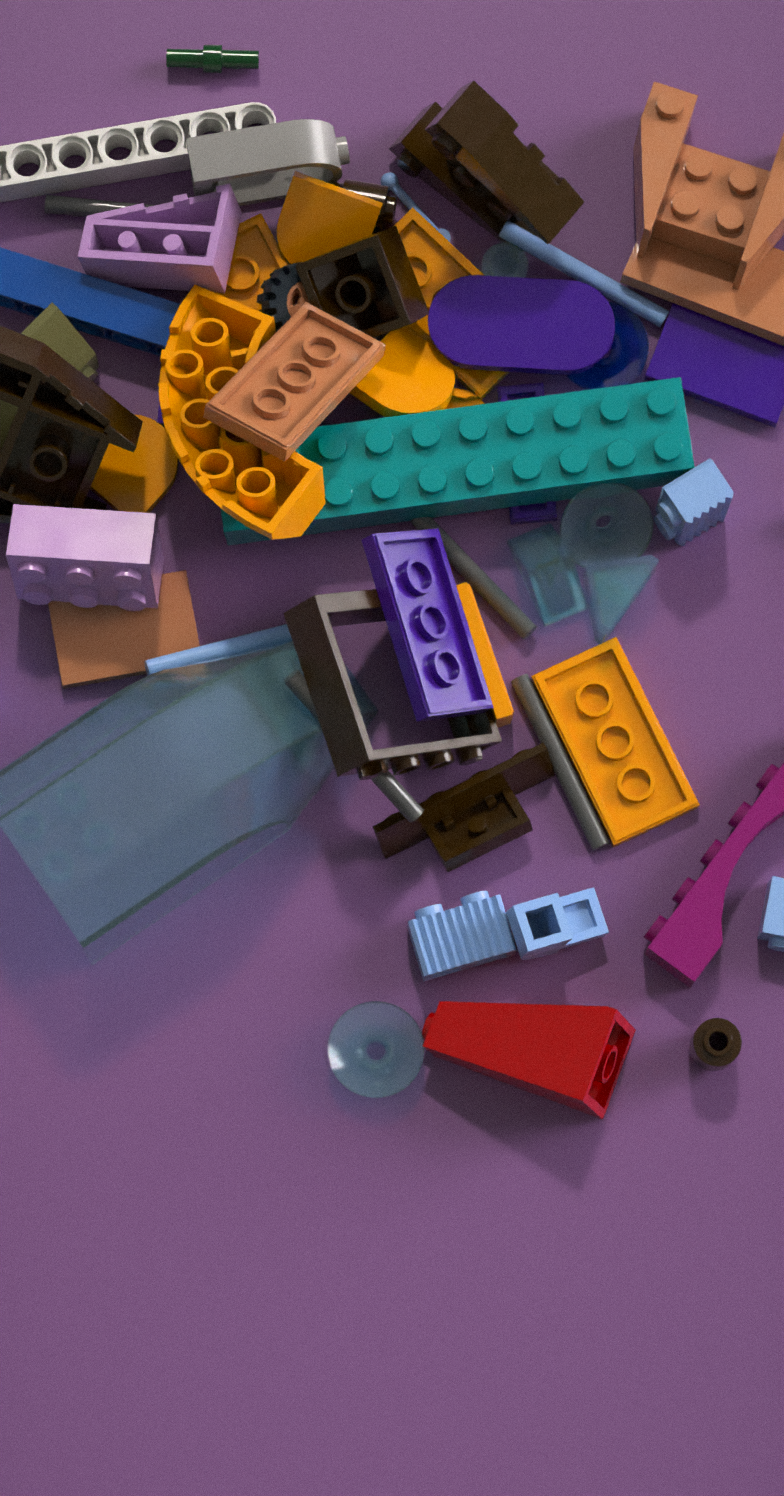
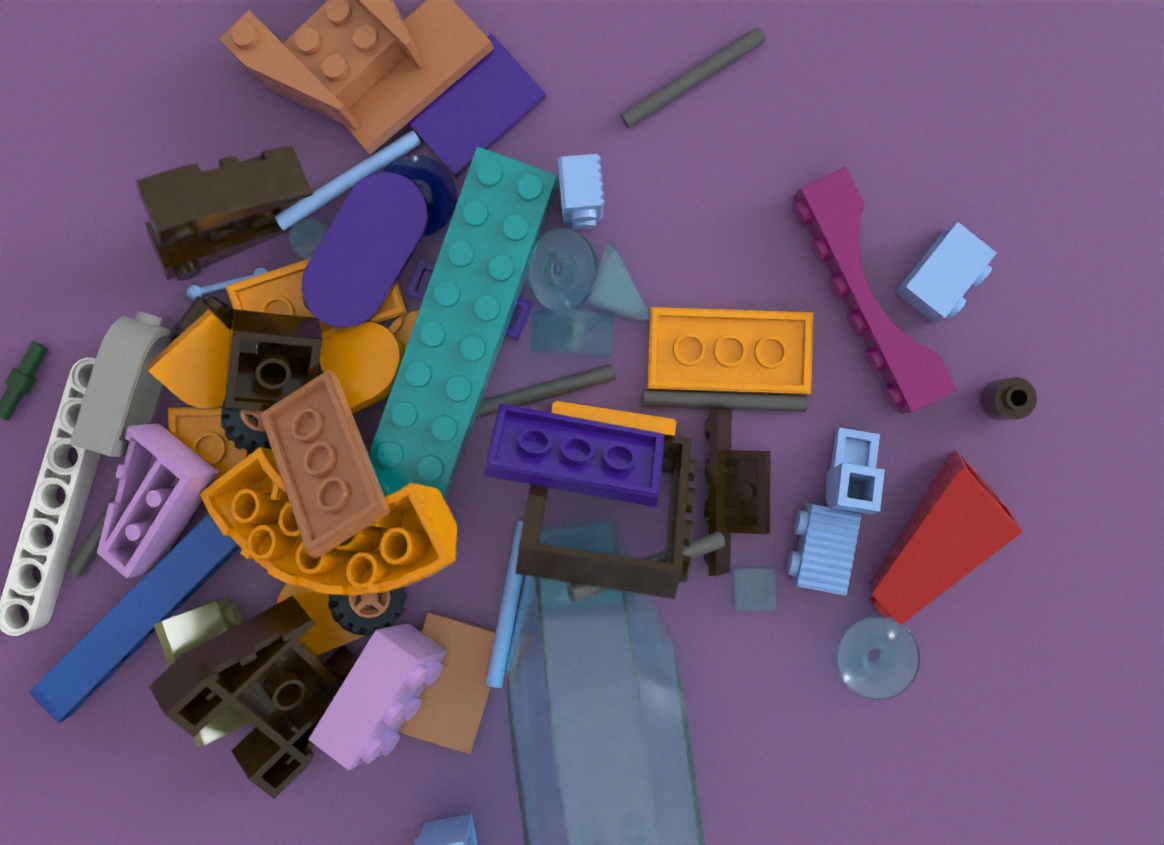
camera: 60 degrees left, 10 degrees up
none -> black wheel [328,587,407,636]
none -> clear light blue tile [732,567,776,611]

